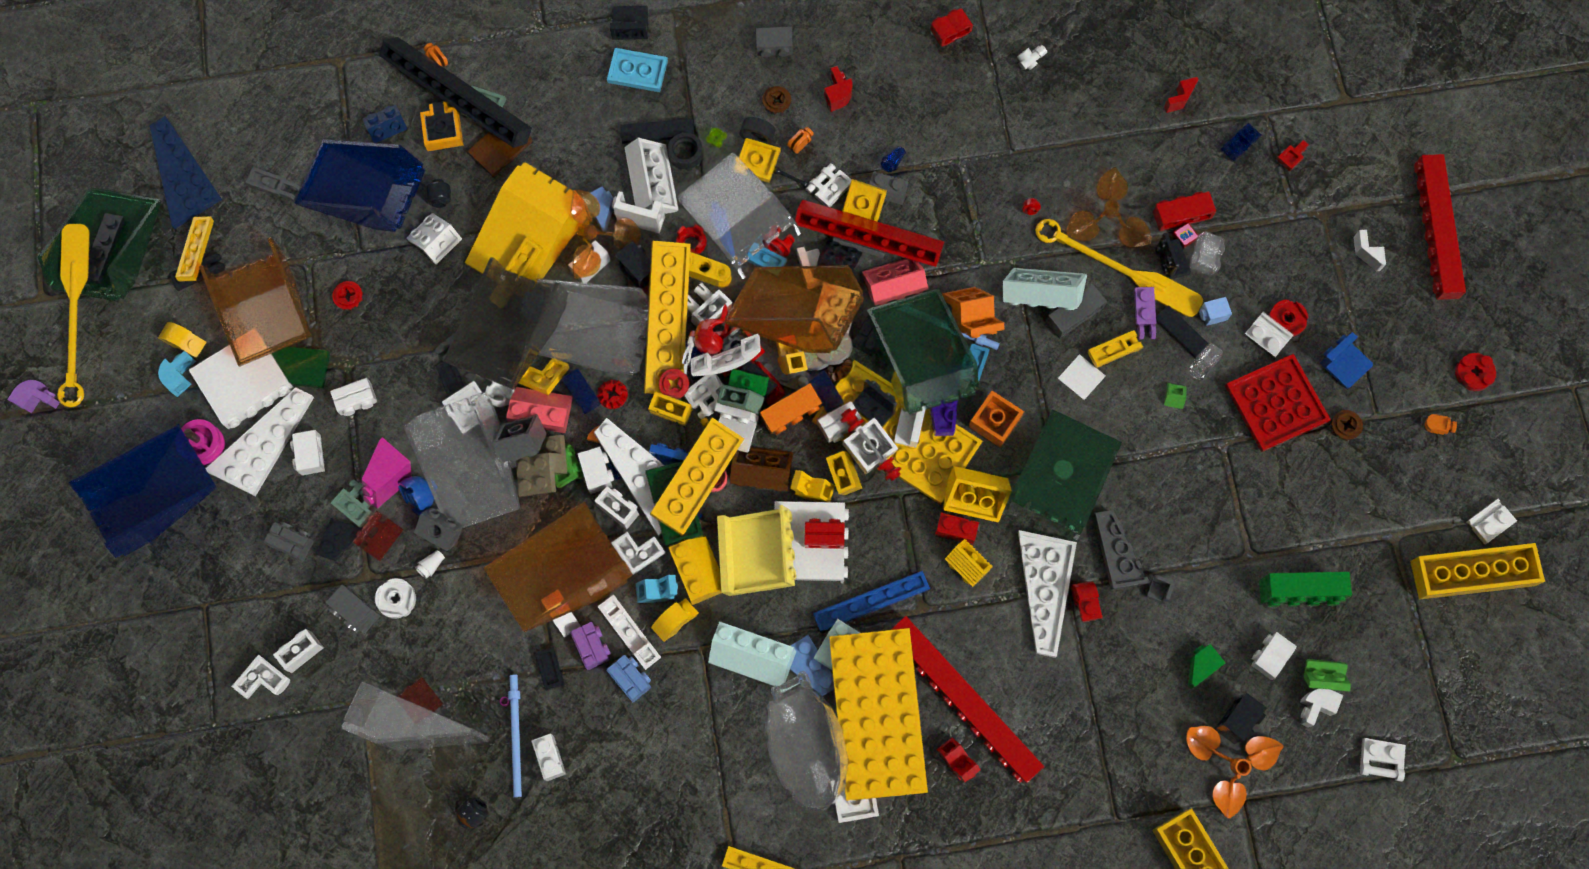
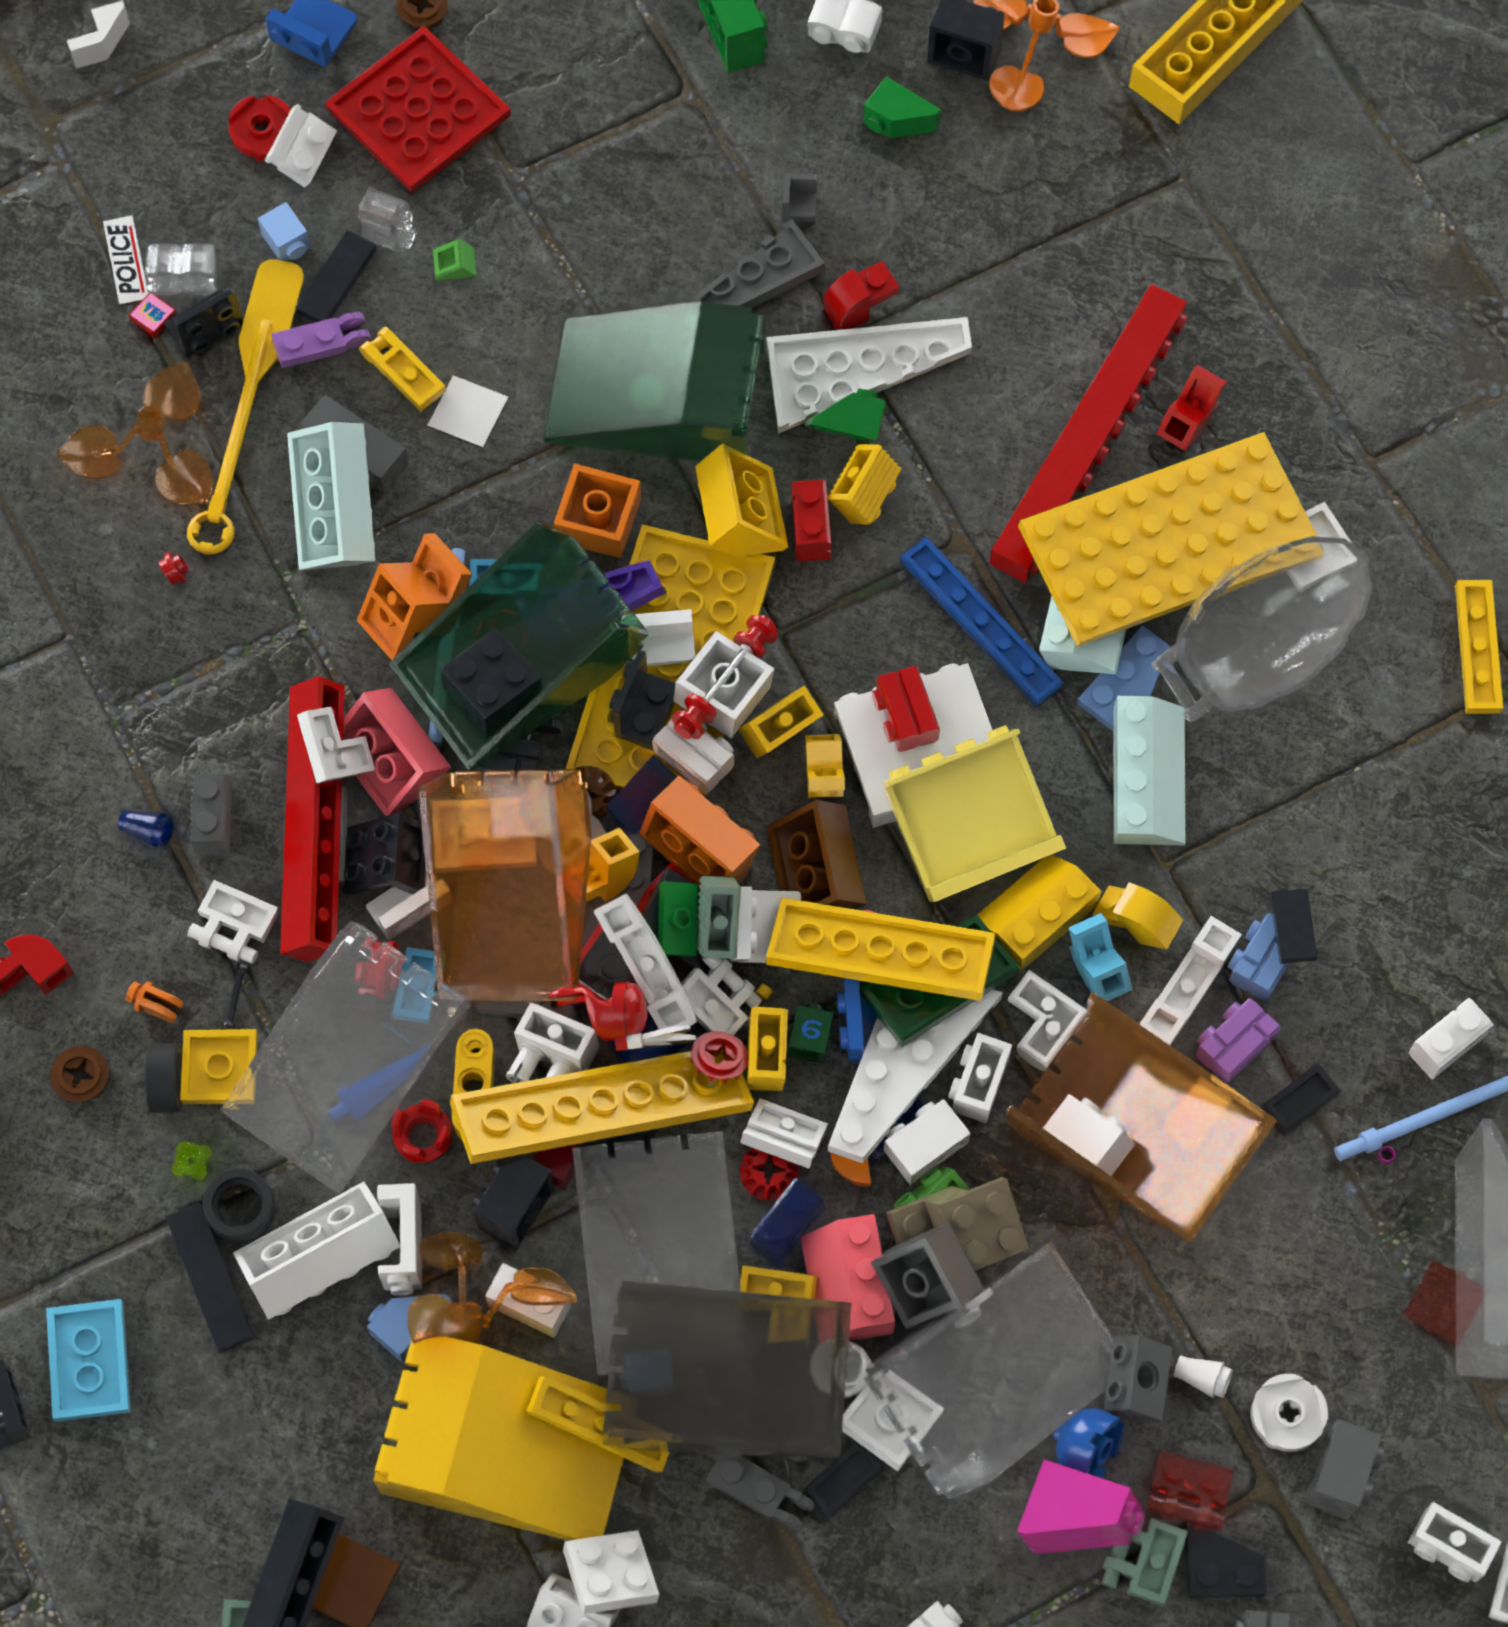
camera: 110 degrees left, 5 degrees down
yellow plate [842,179,887,222] -> none
red brick [1153,191,1216,232] -> none
none -> white sticker [103,216,148,304]
none -> white plate [297,707,375,783]
none -> black brick [440,628,542,736]
none -> white plate [563,1530,659,1614]
none -> white plate [740,1098,828,1169]
none -> dark green brick [789,1003,834,1064]
none -> green slope [805,389,886,443]
none -> white brick [1042,1094,1135,1180]
none -> black tile [1270,889,1318,964]

